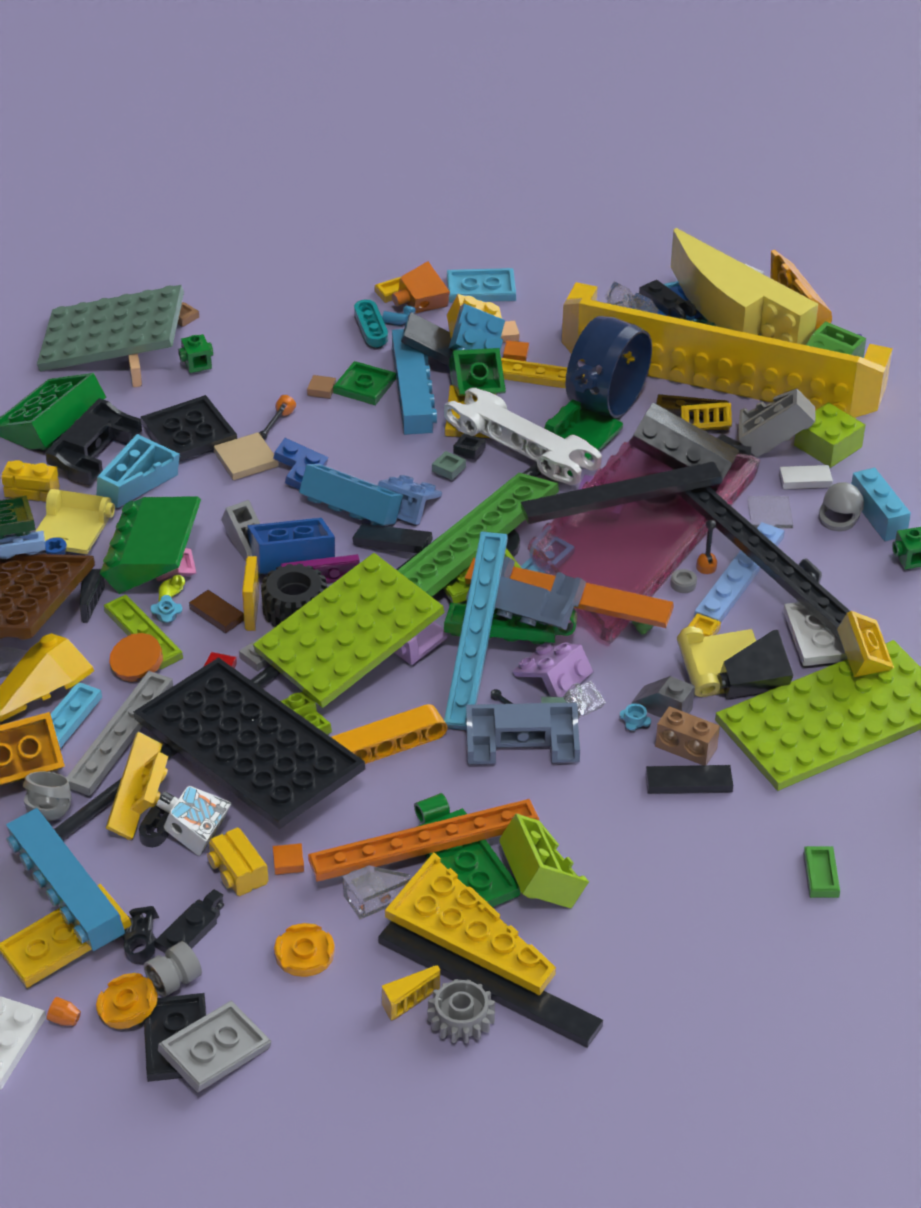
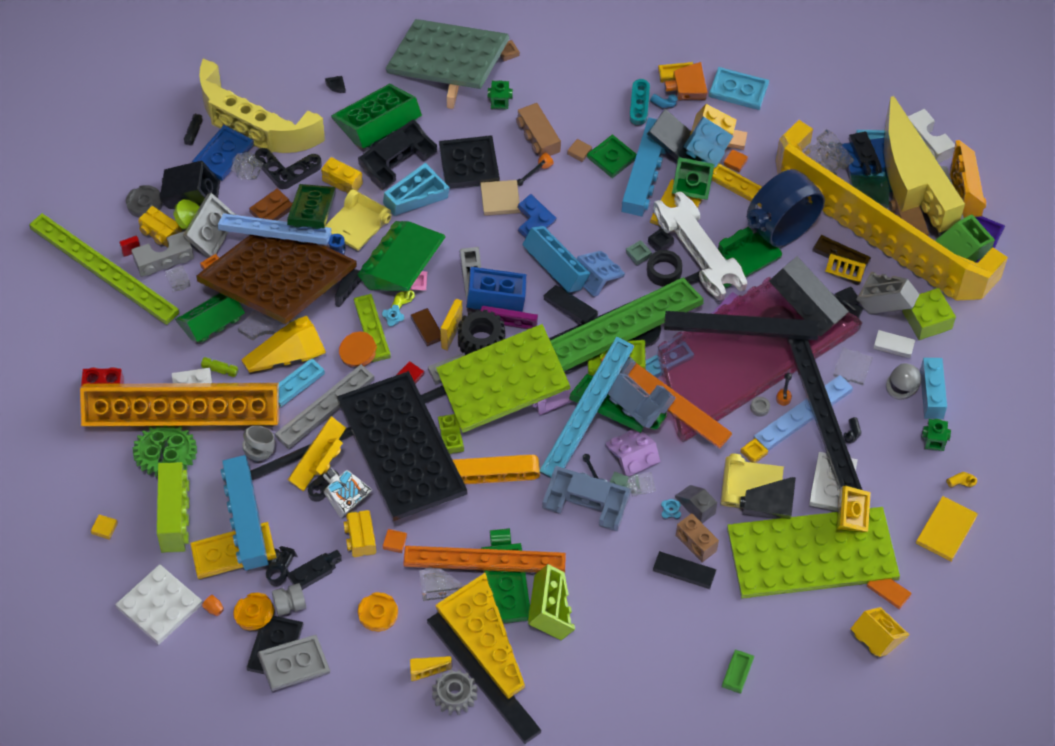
camera: 20 degrees right, 15 degrees up
none -> medium nougat brick [516,103,561,157]
none -> black tyre [647,250,683,286]

